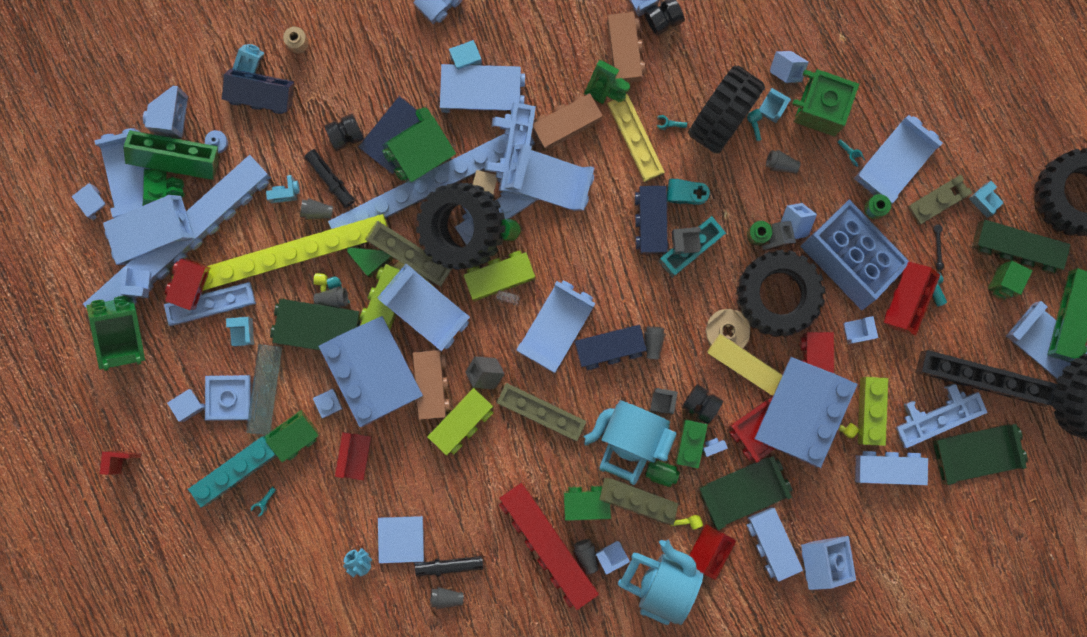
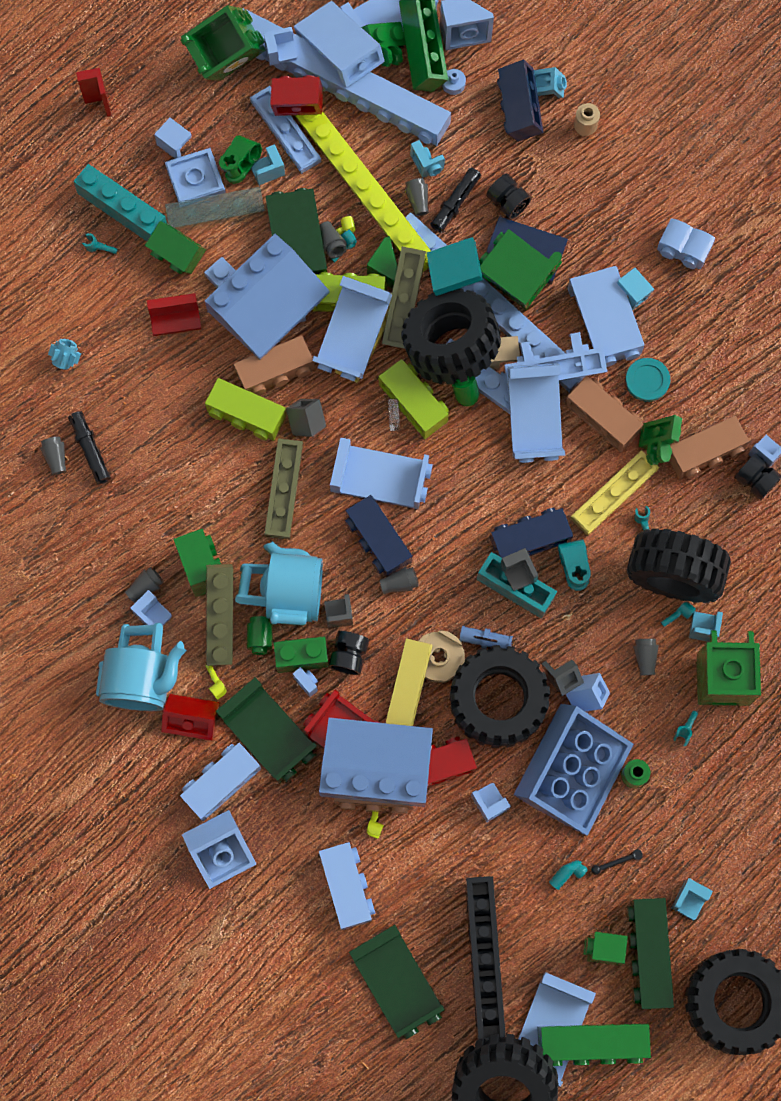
camera: 70 degrees right, 10 degrees down
light blue tile [378,516,424,563] -> none
red brick [499,482,599,610] -> none
green brick [747,221,772,246] -> none
light blue panel [770,51,809,83] -> none
light blue panel [854,115,943,204] -> none
lime brick [858,377,888,446] -> none
red brick [883,261,940,336] -> none
light blue hinge [895,383,988,448] -> none
olive plate [907,174,973,225] -> none
none -> green piece [219,135,262,184]
none -> teal tile [427,237,483,296]
none -> medium blue pin [459,626,513,649]
none -> teal piece [625,358,671,402]

